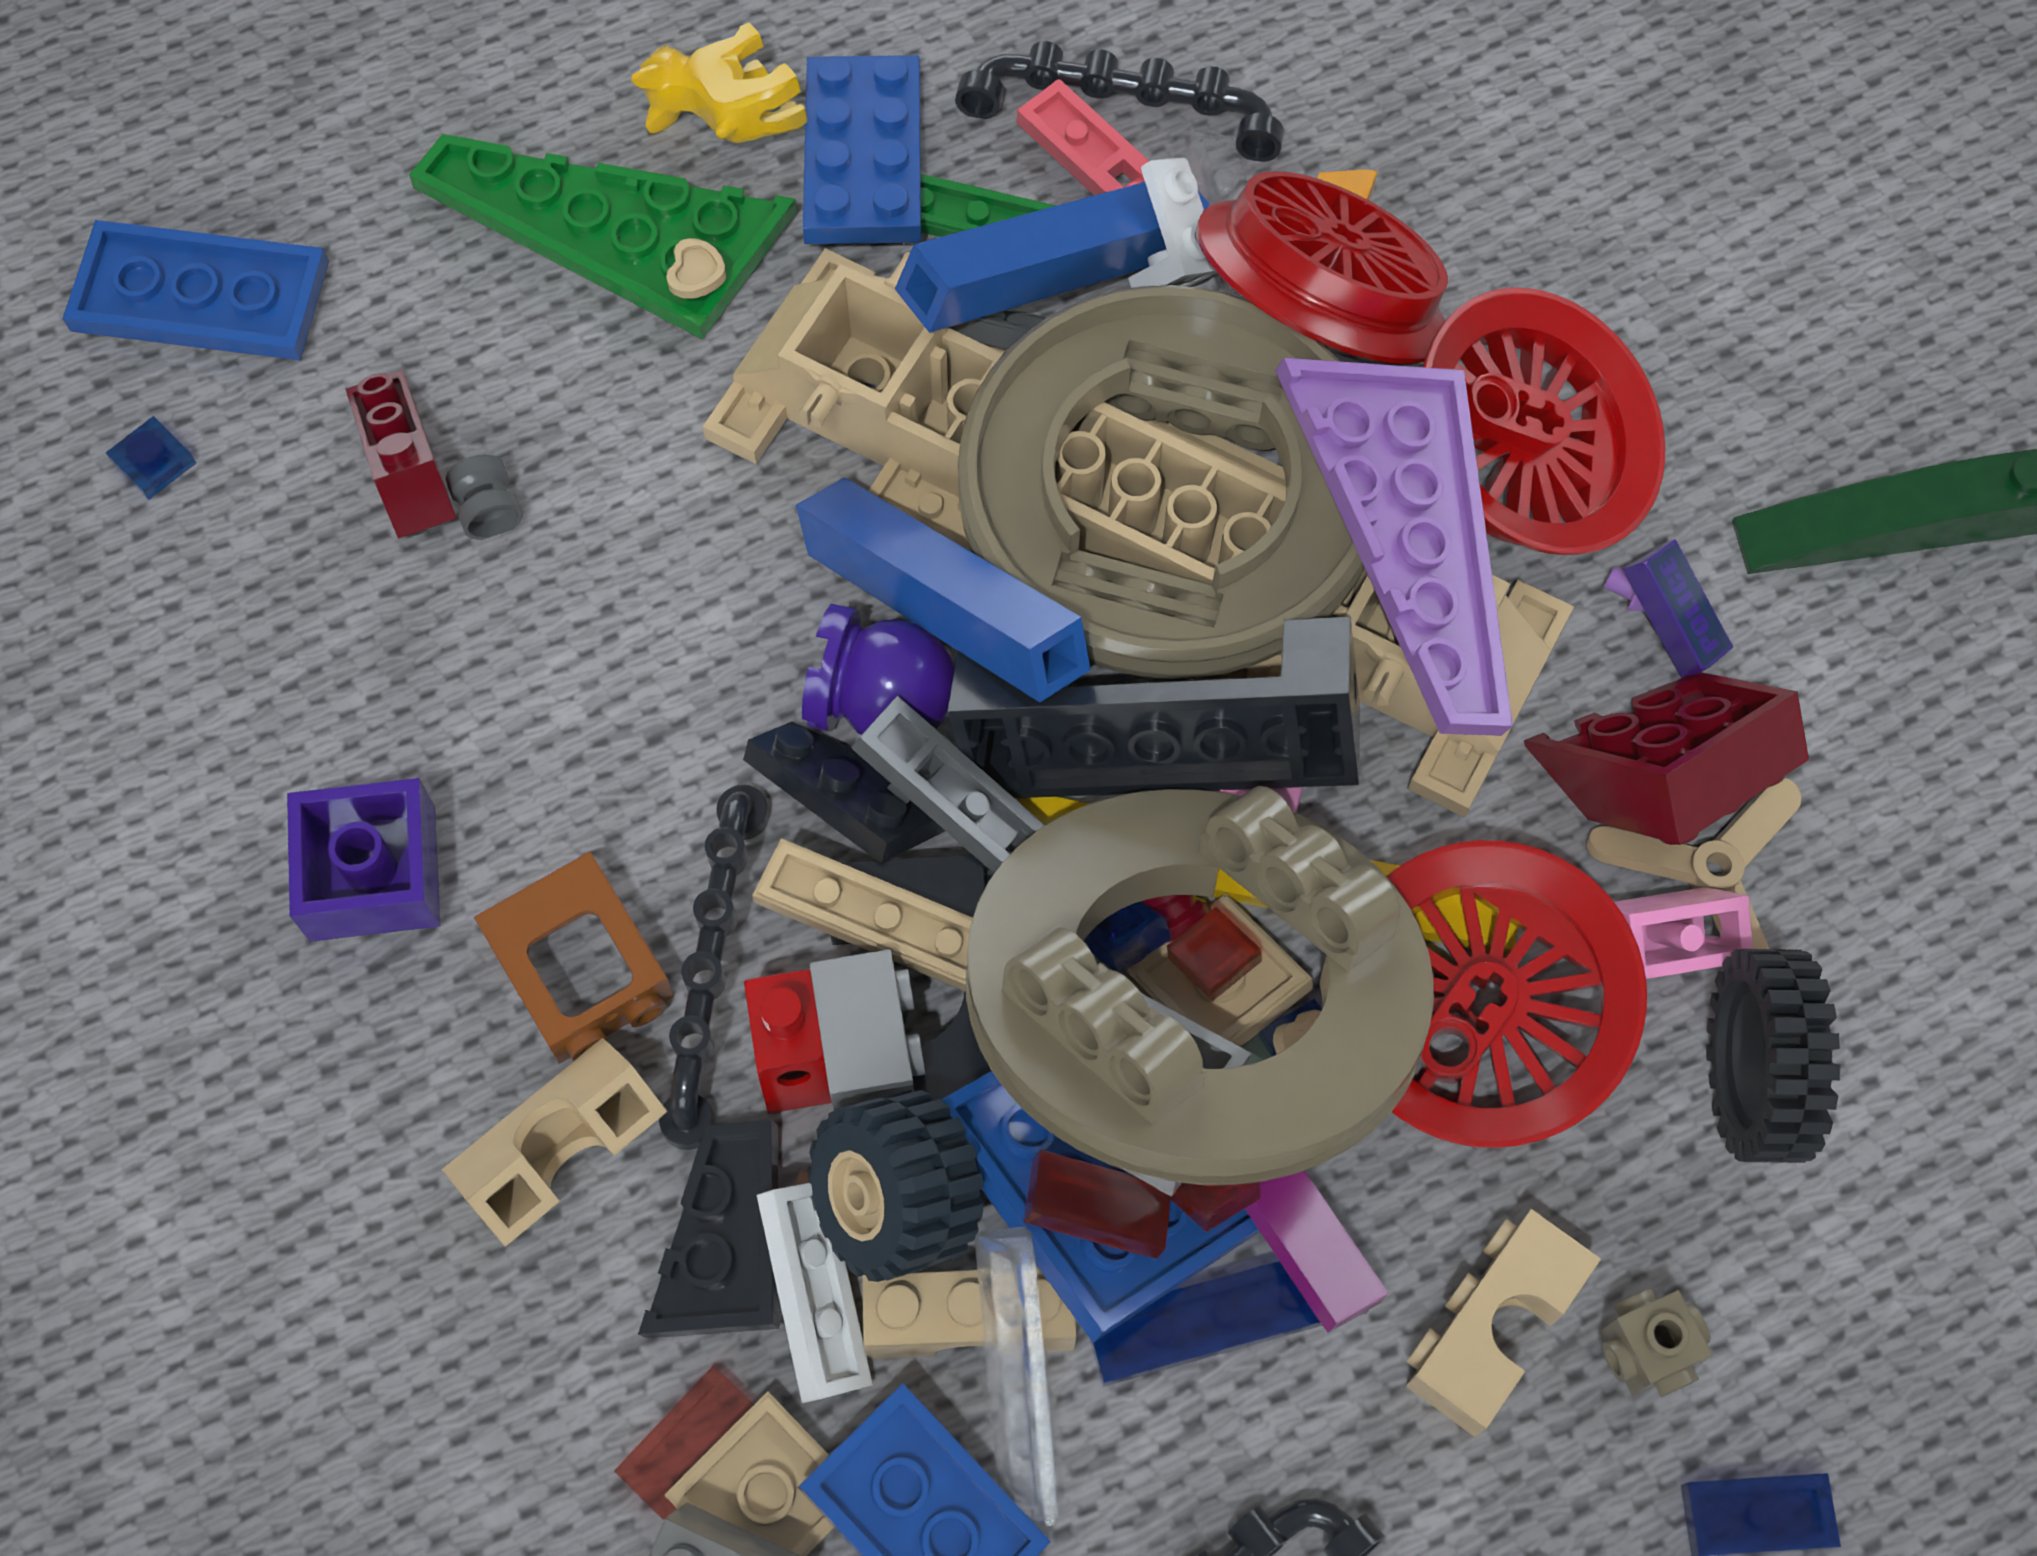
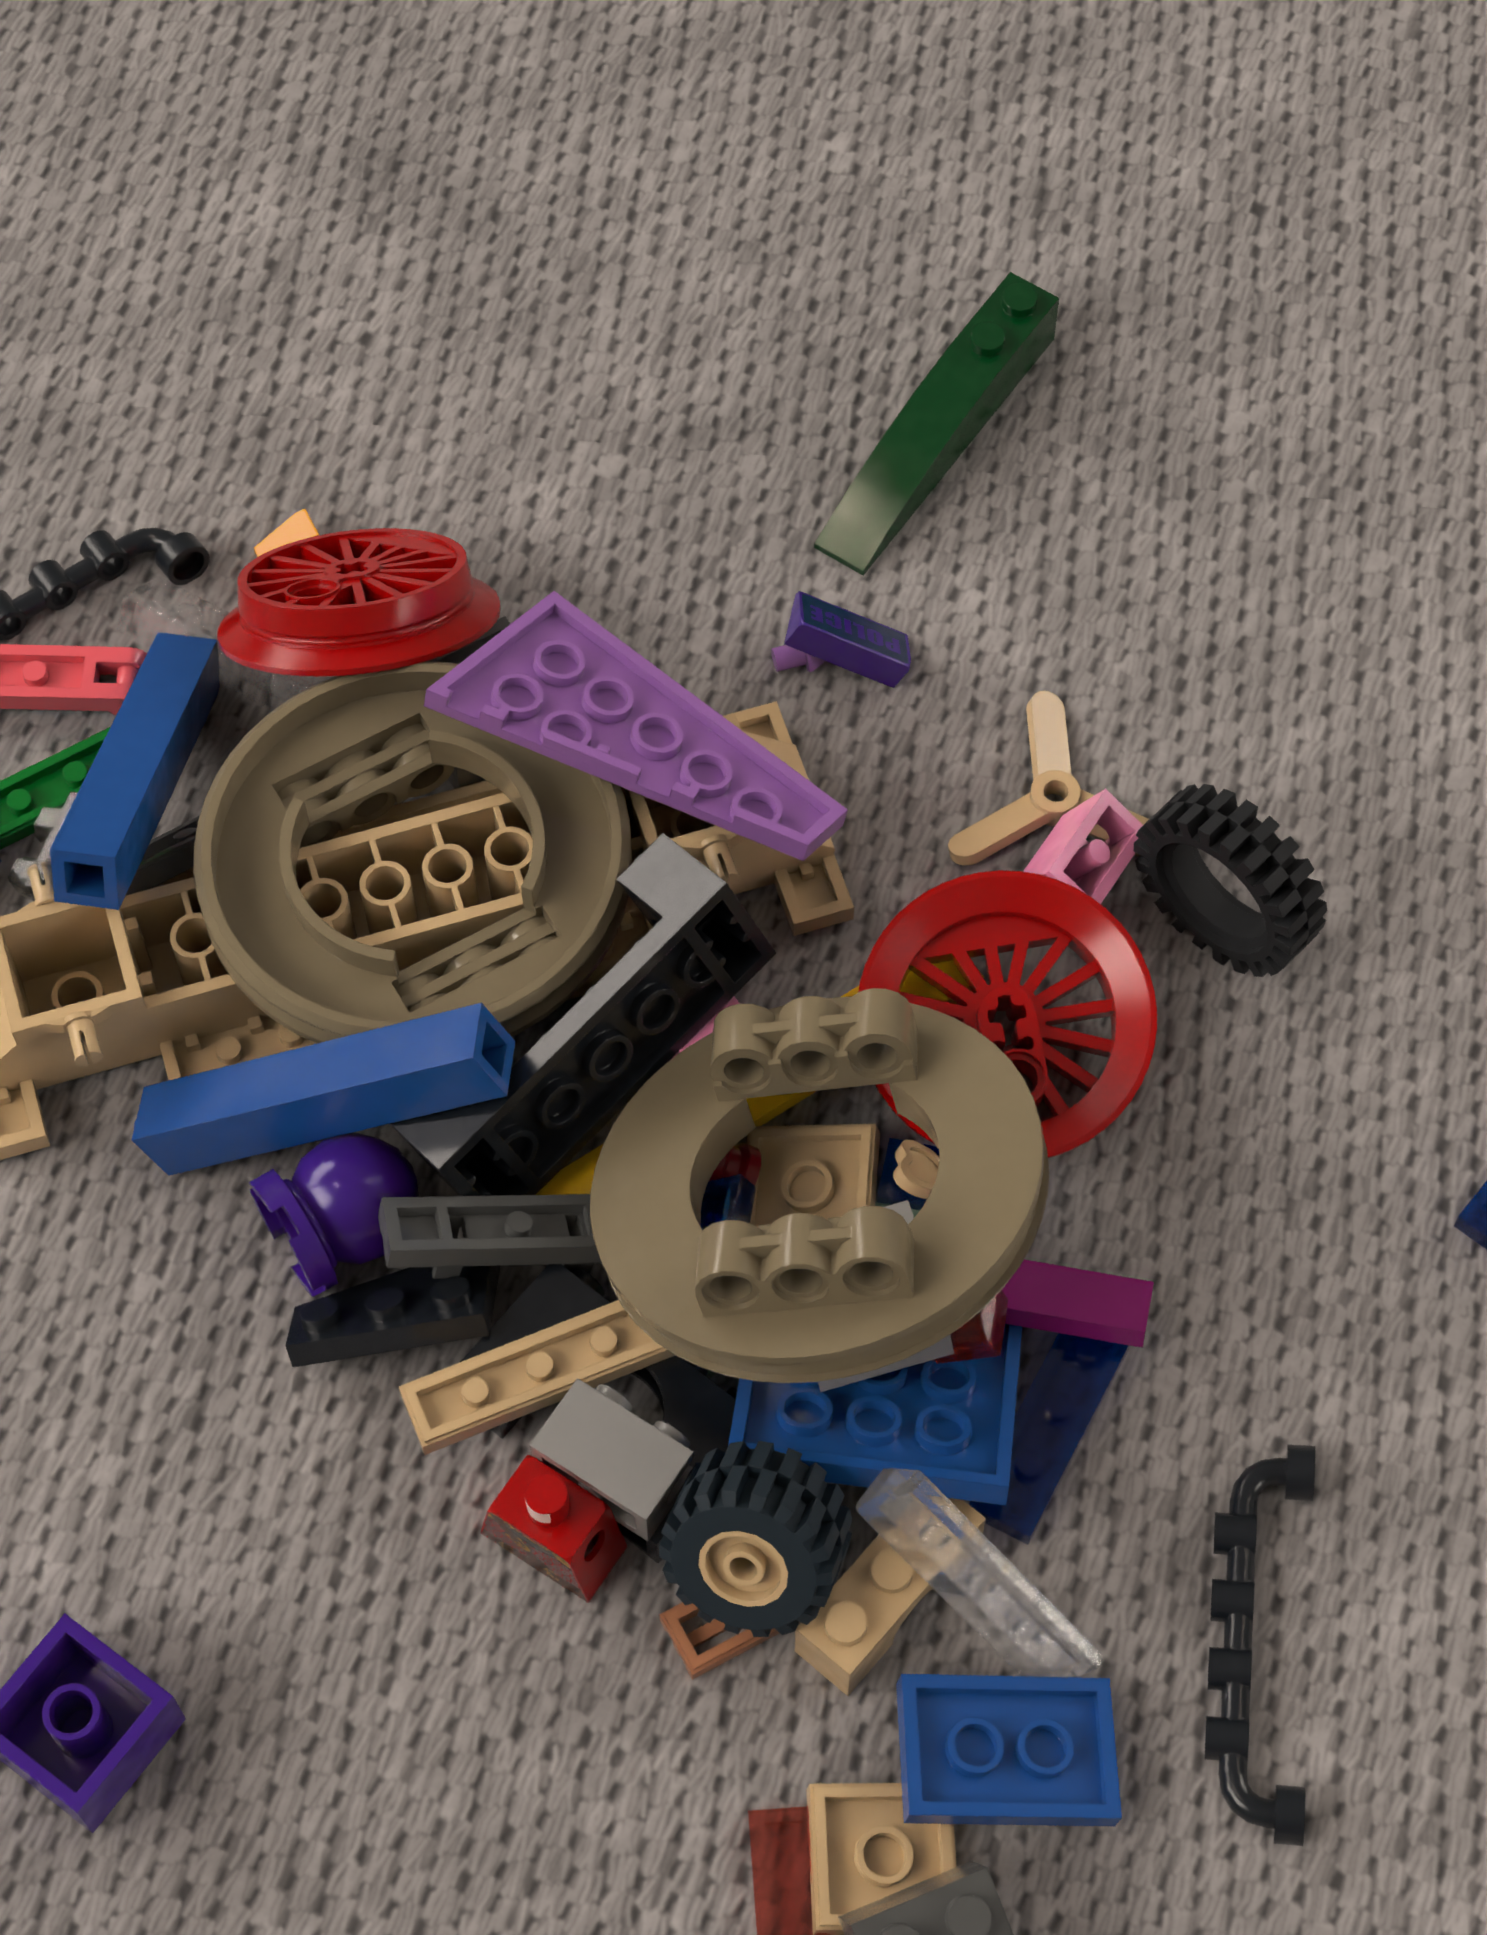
camera: 45 degrees left, 5 degrees down
tan arch [441,1038,667,1247] -> none
dark orange window [474,851,675,1064] -> none
black wing [638,1120,780,1338] -> none
black bar [659,785,769,1150] -> none
white plate [757,1183,873,1403] -> none
clear red tile [1024,1149,1171,1259] -> none
white bracket [1128,157,1218,288] -> none
clear red plate [1167,907,1262,1002] -> none
tan arch [1406,1209,1601,1437] -> none
red piece [1423,287,1666,555] -> none
dark red wedge [1524,672,1809,845] -> none
dark tan brick [1599,1289,1713,1397] -> none

